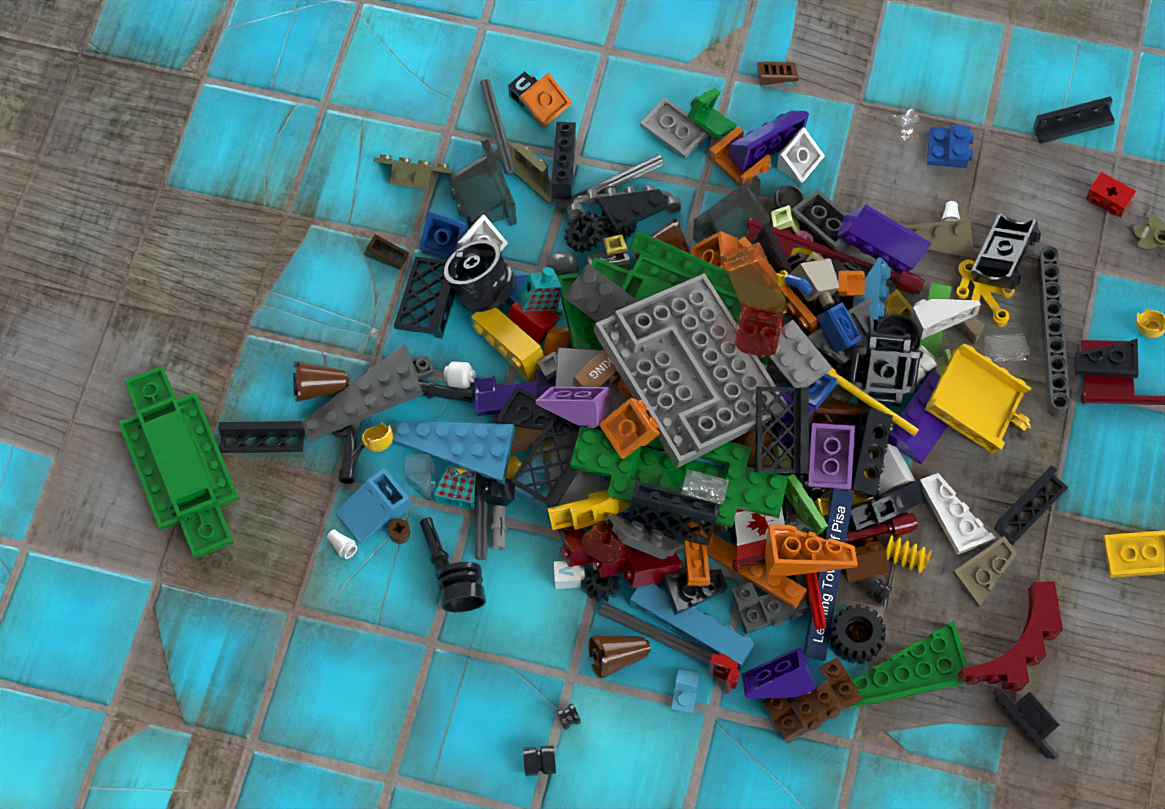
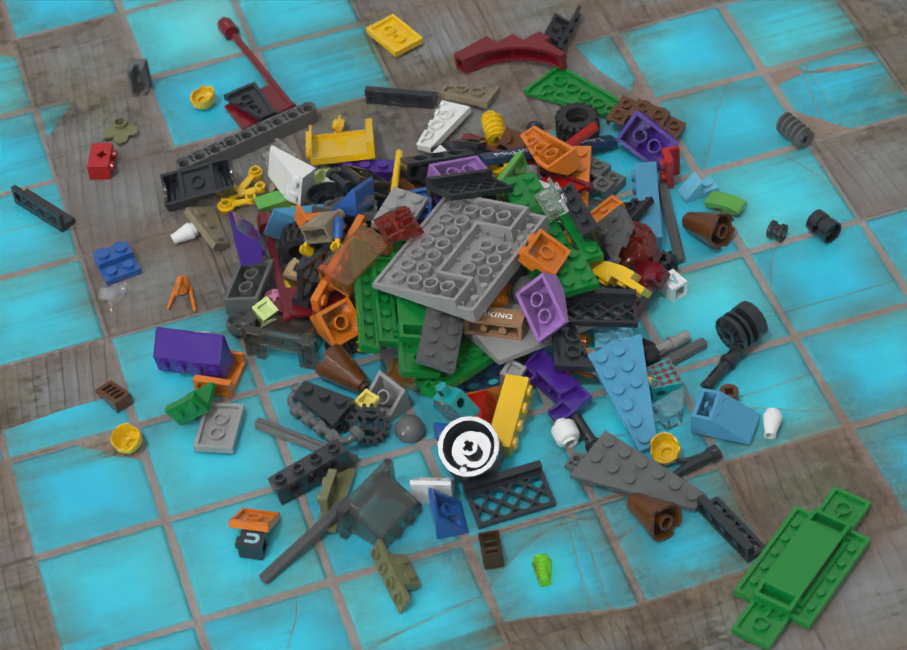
camera: 120 degrees left, 20 degrees down
none -> yellow hair [110,423,143,455]
none -> orange plant [166,275,197,312]
none -> clear neon green cone [531,554,552,587]
none -> bright green slope [703,191,747,215]

